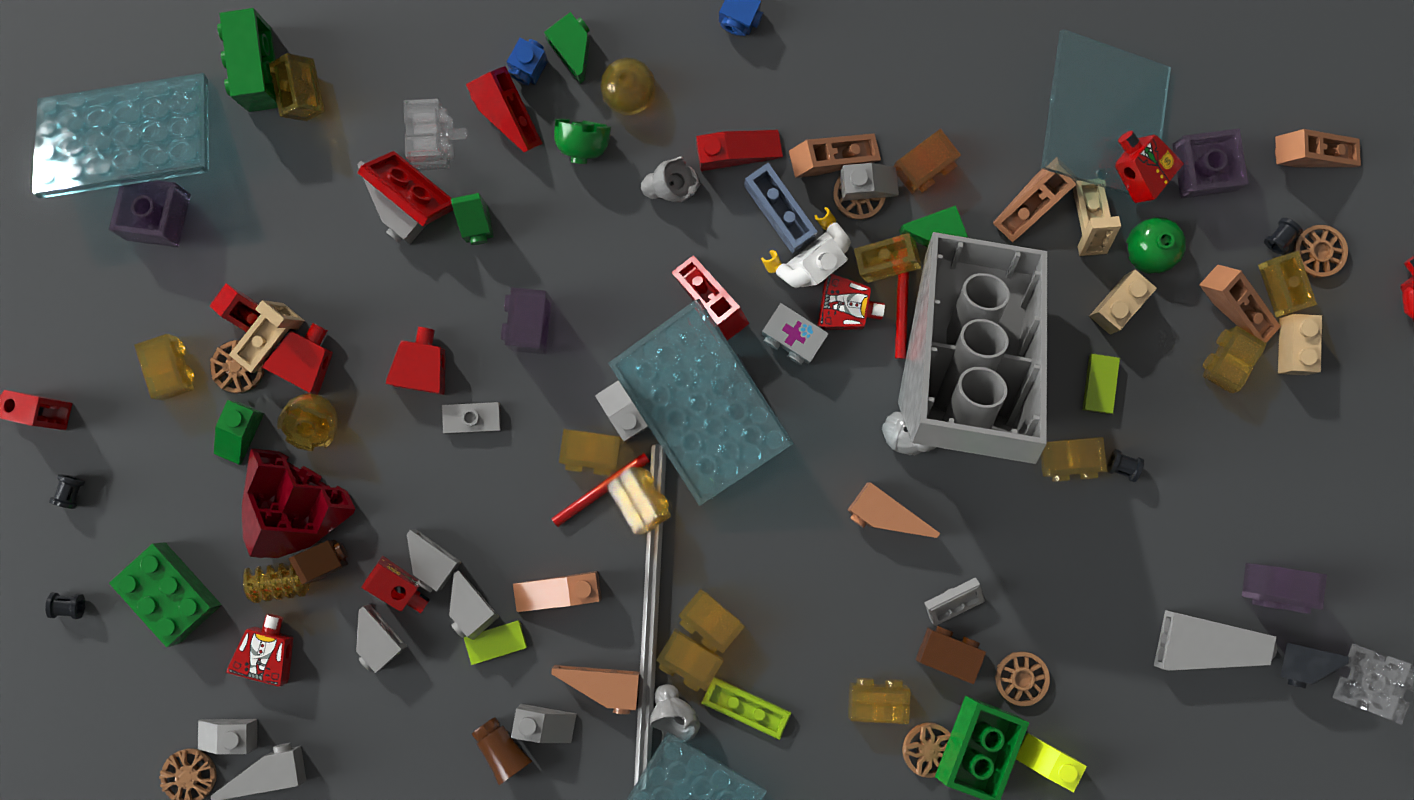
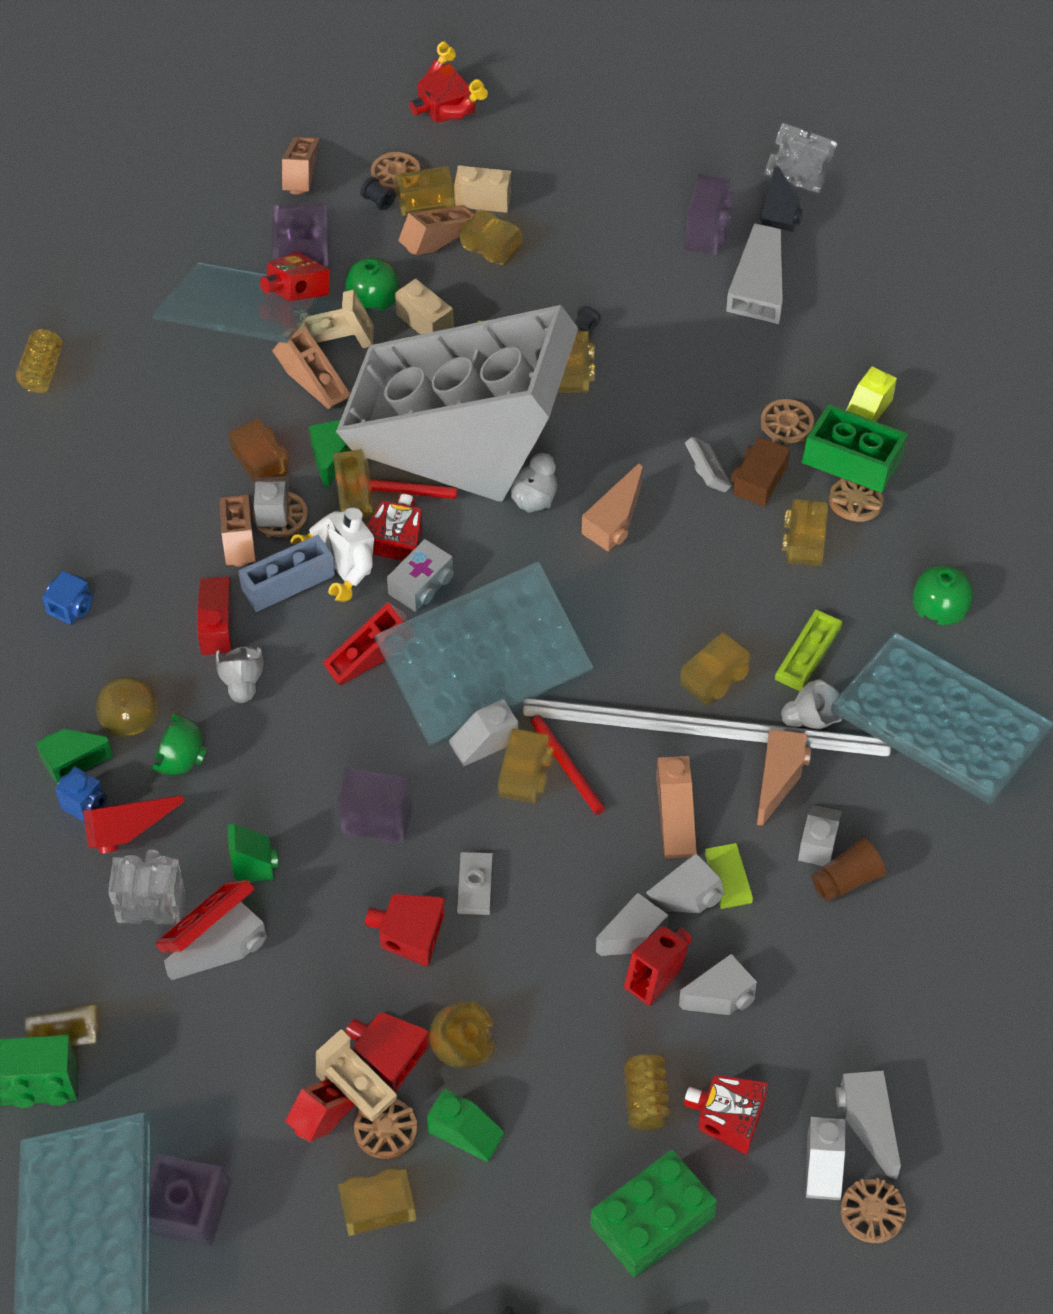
camera: 80 degrees left, 30 degrees down
dark red brick [242,448,355,558] -> none
reddish brown slope [289,540,348,584] -> none
clear yellow brick [607,467,671,534] -> none
clear yellow brick [656,628,724,691] -> none

